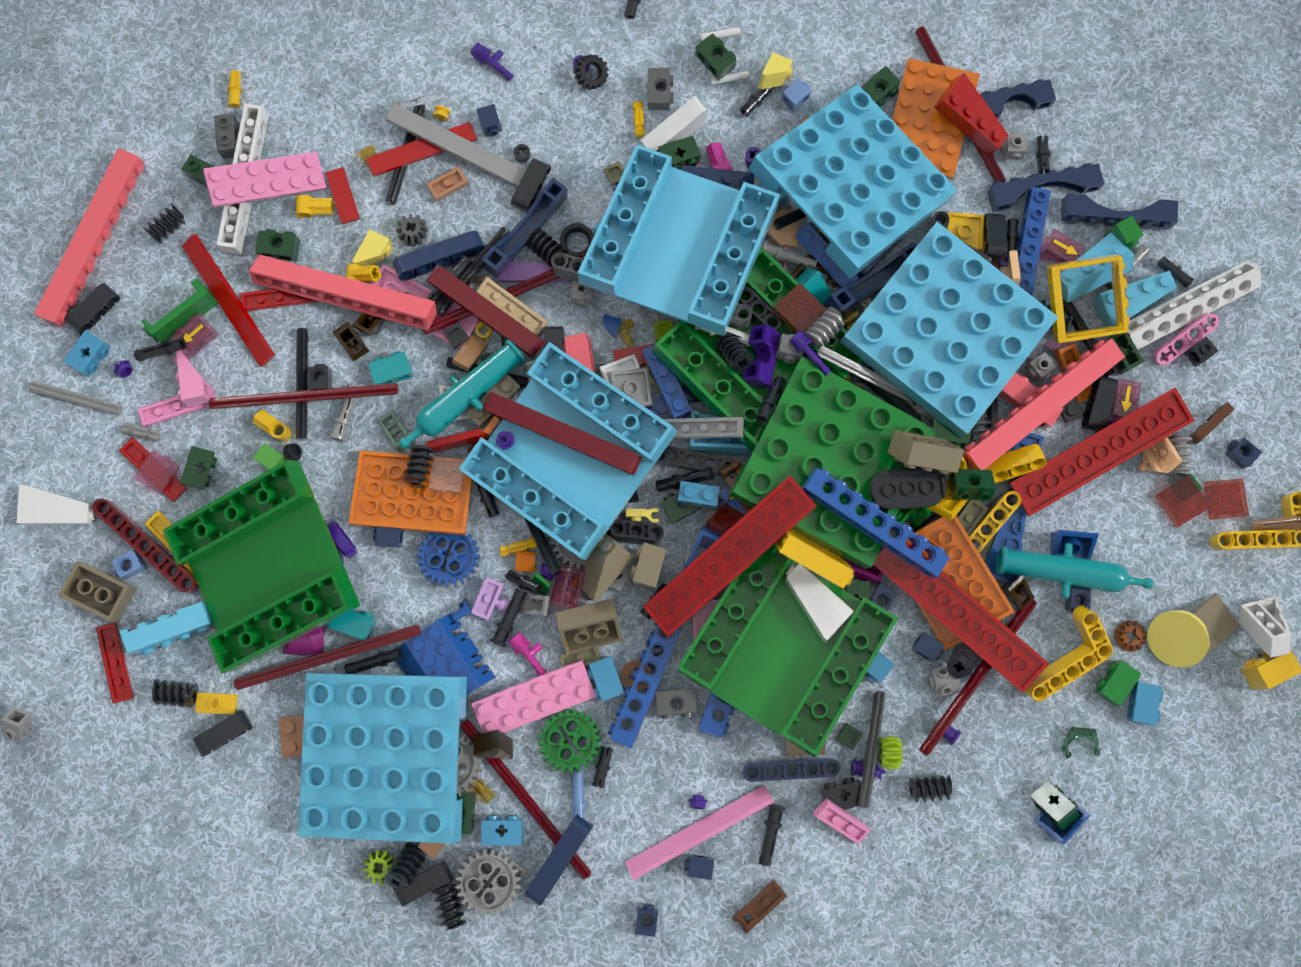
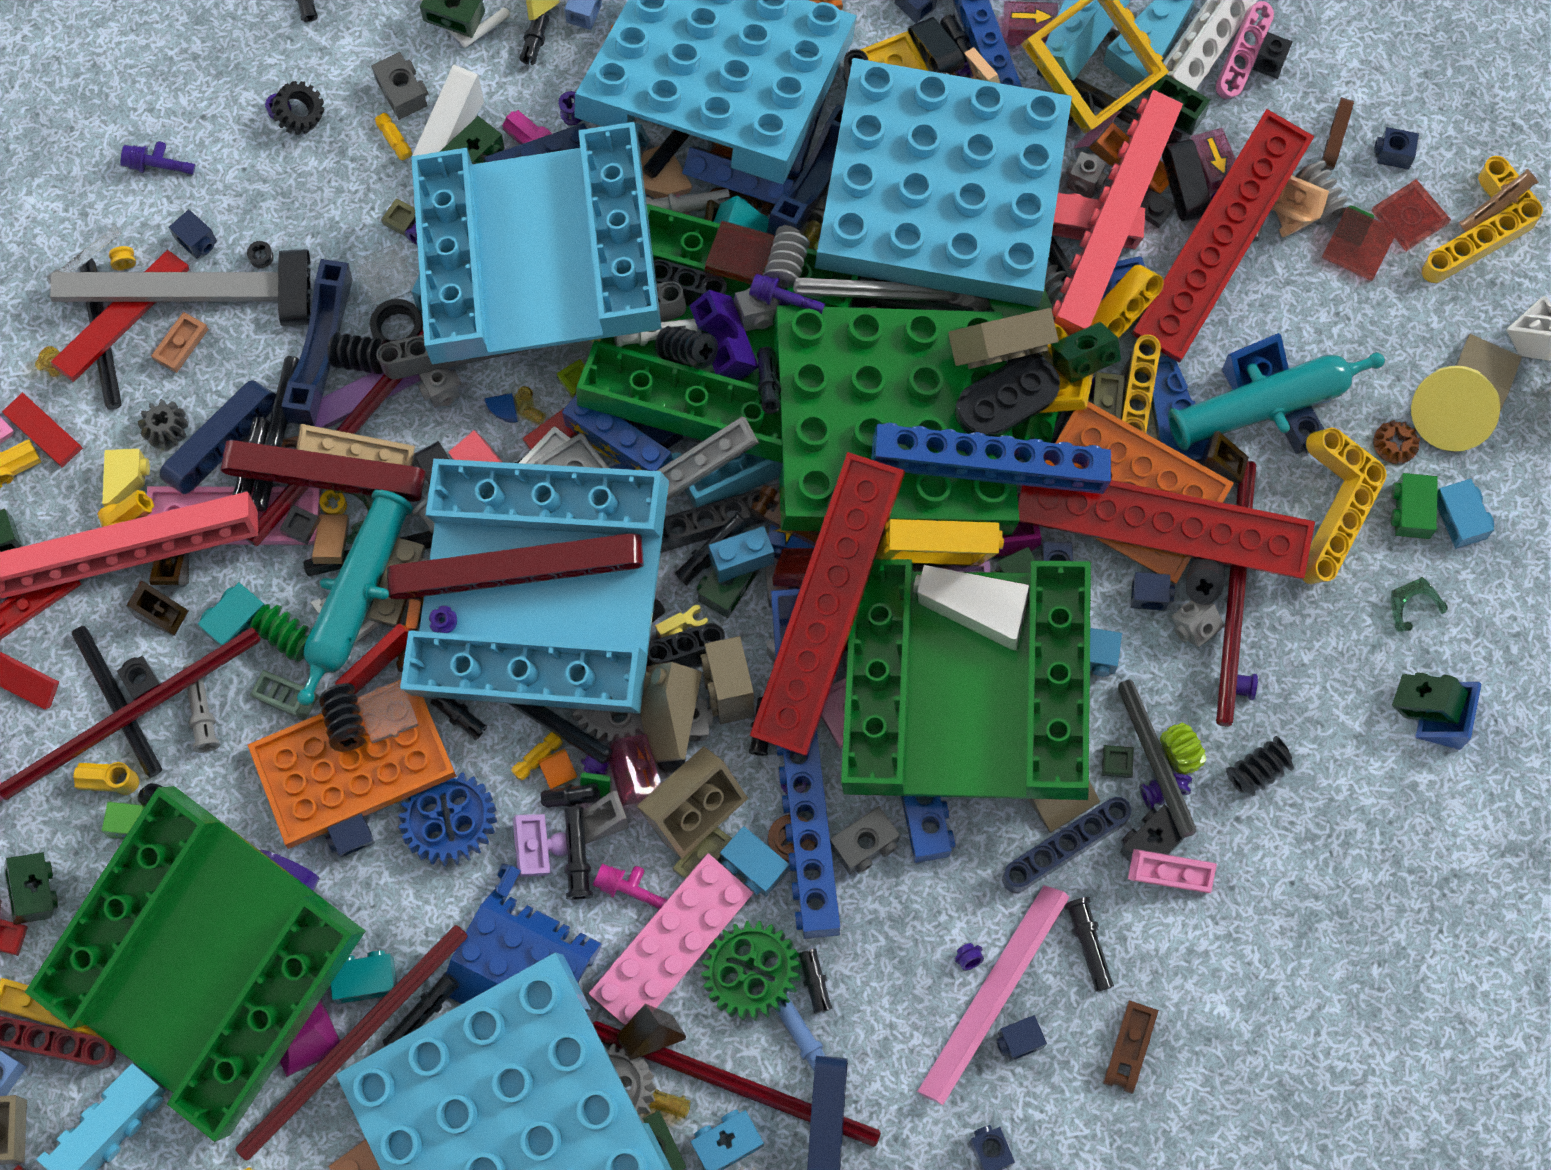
camera: 25 degrees left, 10 degrees down
none -> green piece [250,604,309,663]

